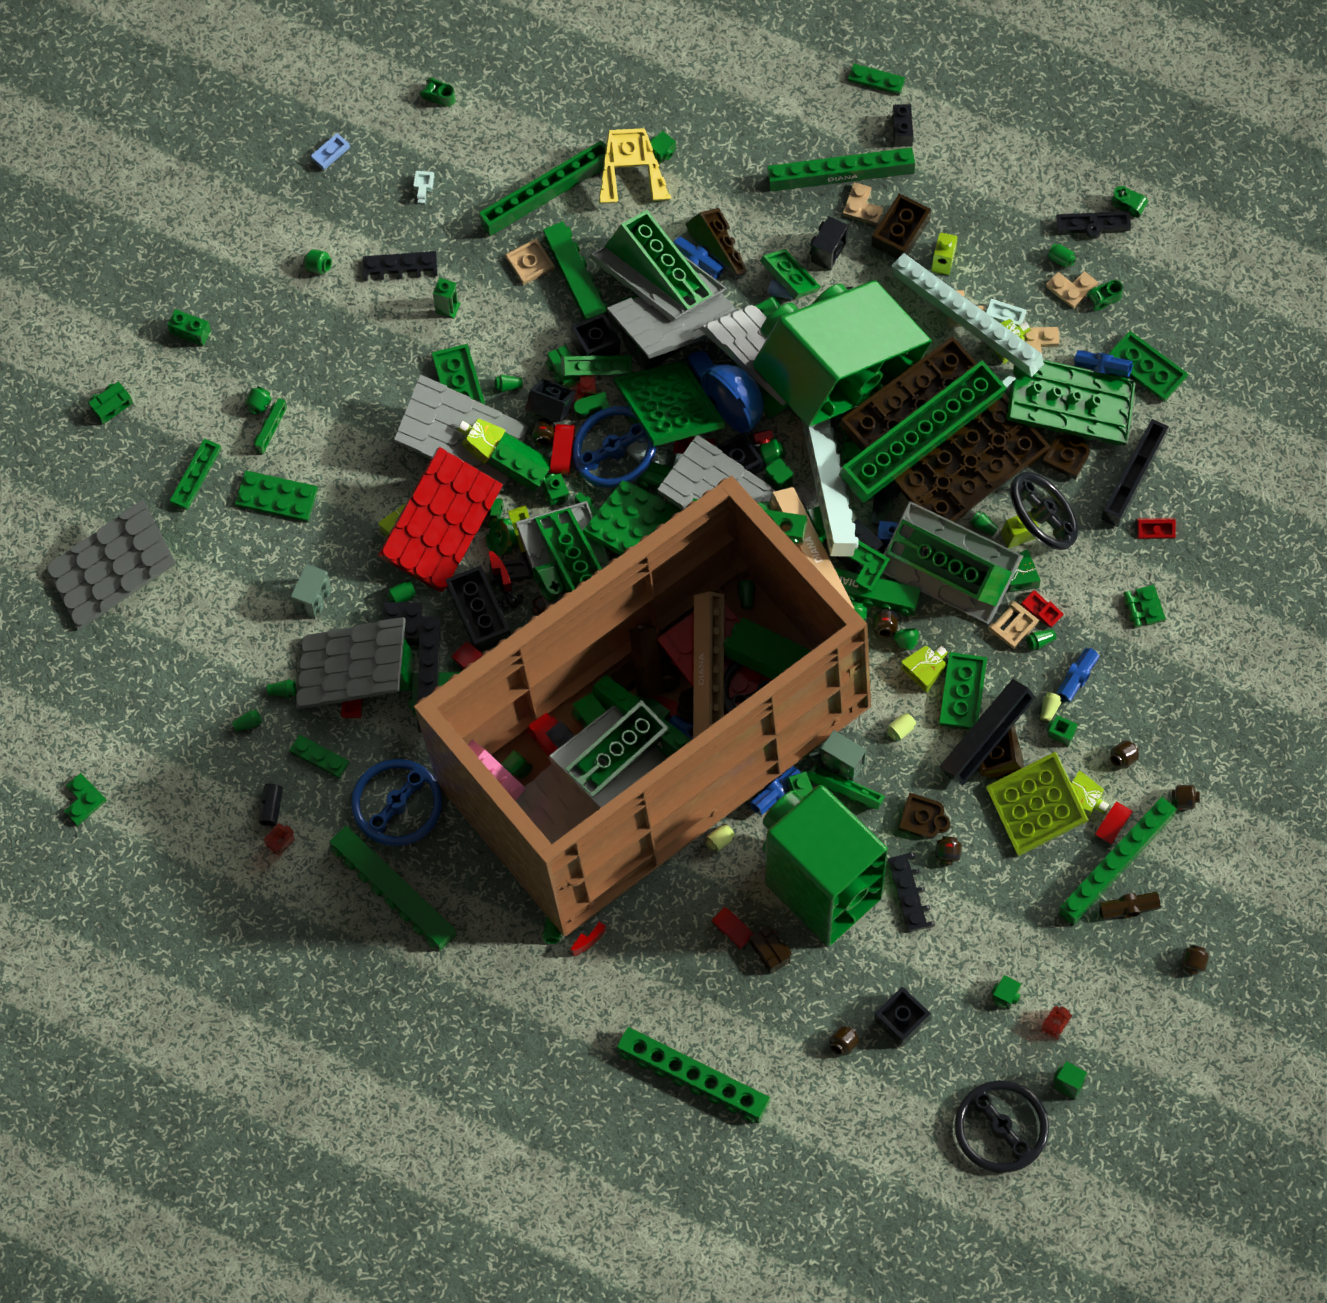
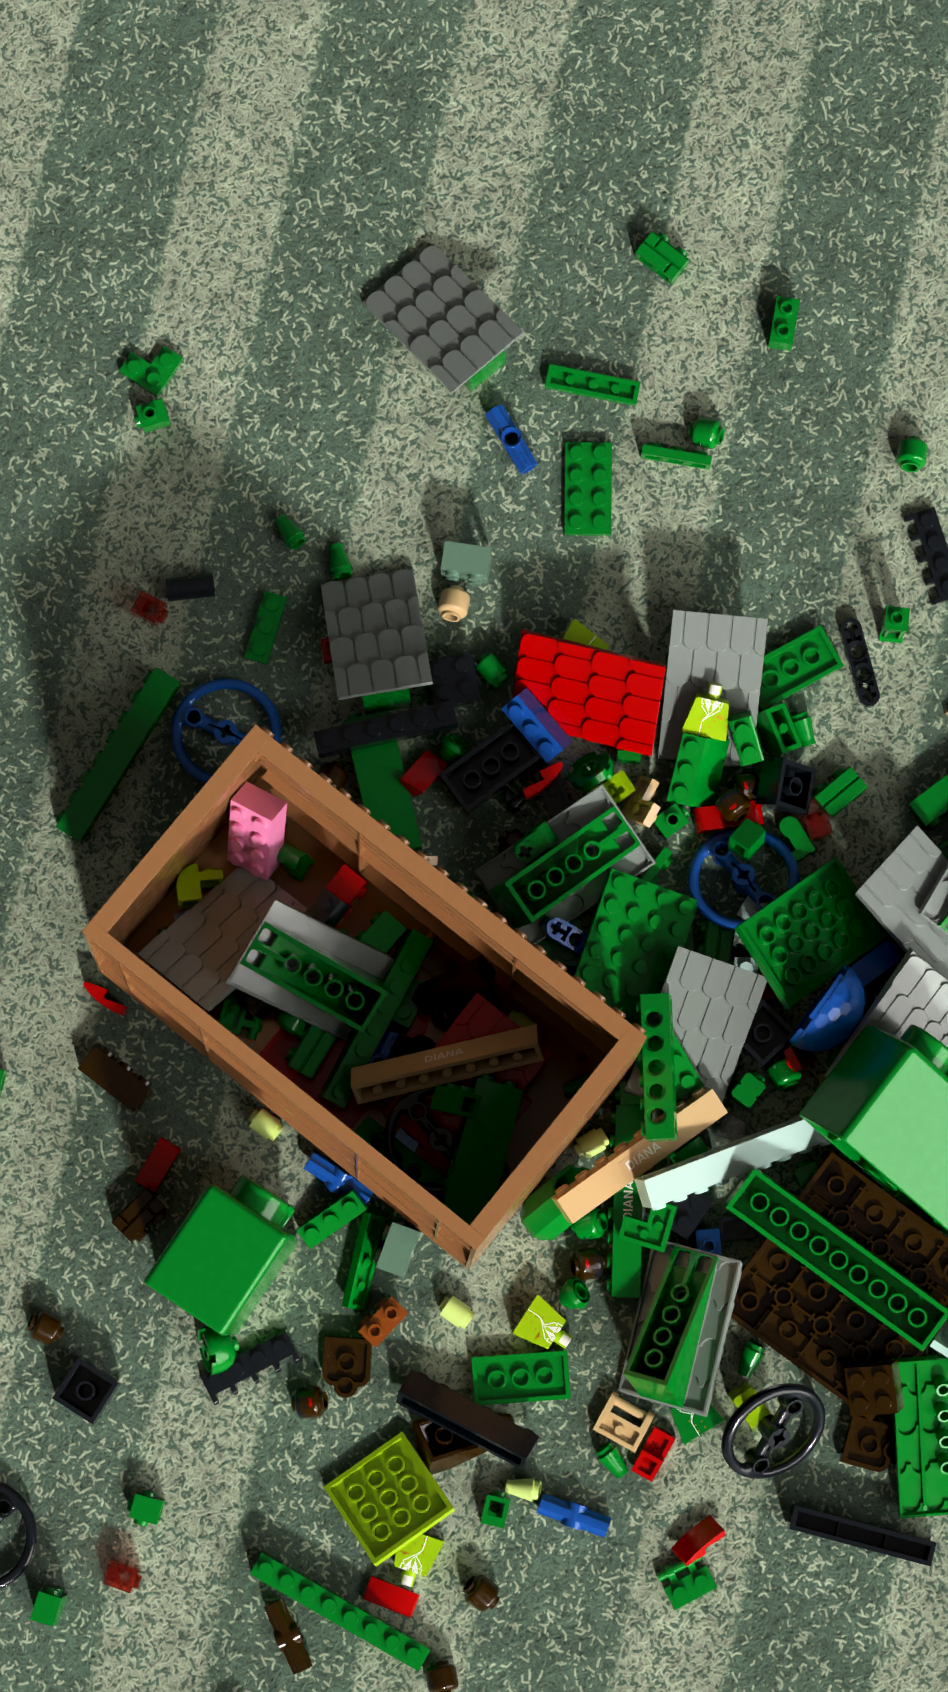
camera: 80 degrees right, 15 degrees up
green plate [561,356,632,376] -> none
black brick [570,313,621,356] -> none
red slope [1136,518,1176,539] -> none
none -> dark brown brick [78,1046,153,1113]
none -> green brick [134,398,171,433]
none -> green cylinder [197,1326,239,1376]
none -> dark orange bracket [358,1296,408,1347]
none -> green brick [430,1082,482,1120]
none -> tan head [438,585,470,622]
none -> green cone [439,733,470,764]
none -> blue piece [485,405,538,475]
none -> blue brick [502,688,573,763]
none -> tan plate [621,775,661,828]
none -> red slope [672,1515,725,1566]
none -> dark brown head [715,787,751,823]
none -> green brick [728,710,764,766]
none -> green brick [728,818,766,862]
none -> green brick [757,702,802,758]
none -> black beam [840,618,880,708]
none -> dark brown brick [844,1359,904,1417]

